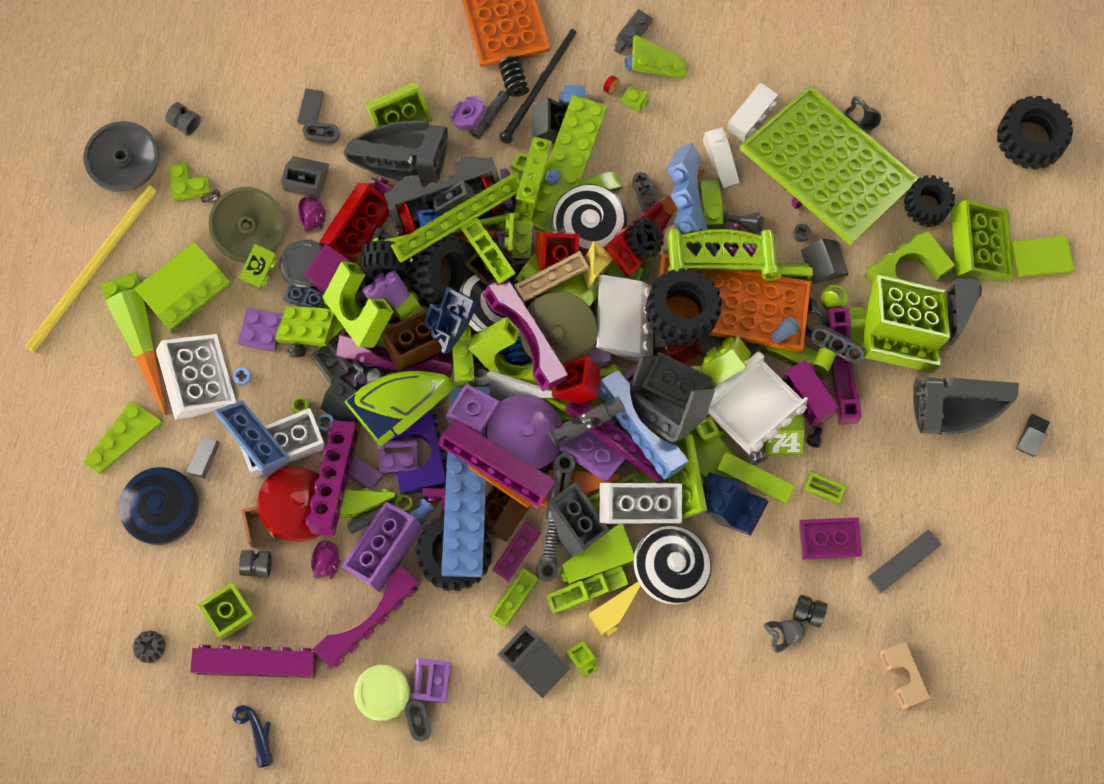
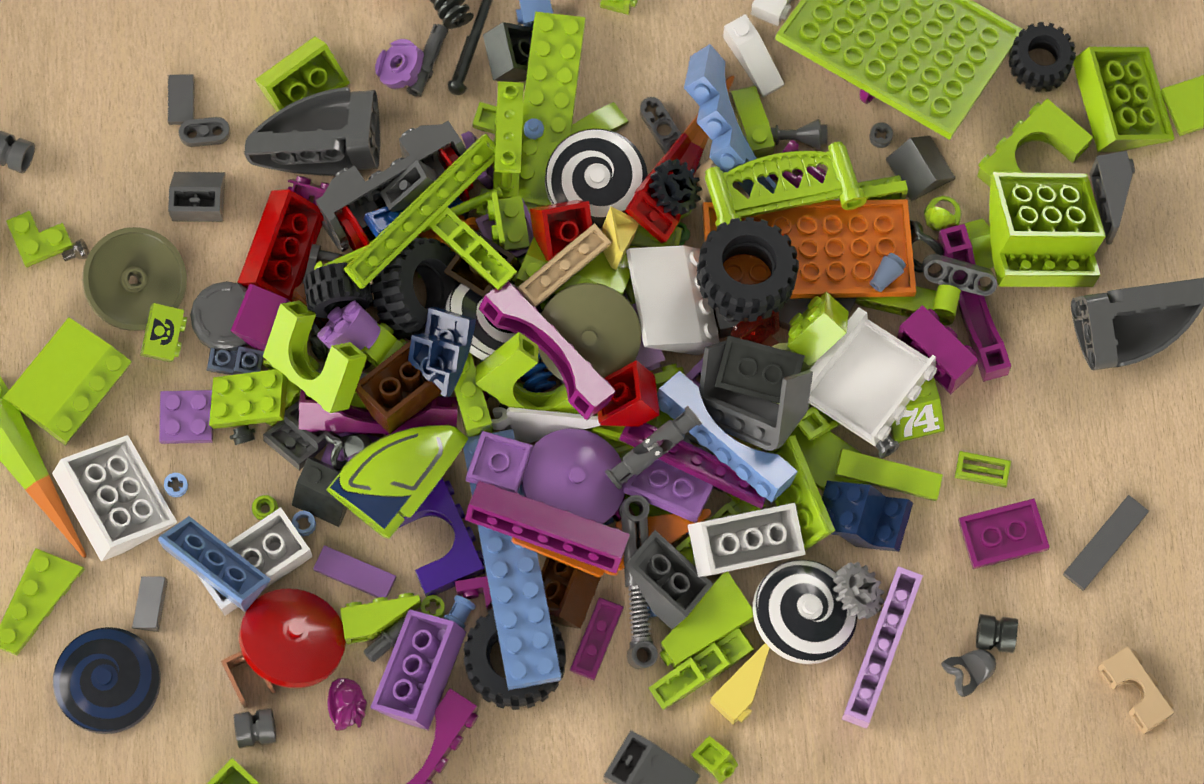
camera: 10 degrees left, 0 degrees up
magenta hat [298,197,326,232] -> none
magenta brick [306,420,359,536] -> none
medium lavender plate [378,437,419,474] -> none
lime tile [489,567,540,628] -> none
black piece [806,427,823,448] -> none
none -> light grey gear [833,562,885,620]
none -> lavender brick [842,566,923,729]

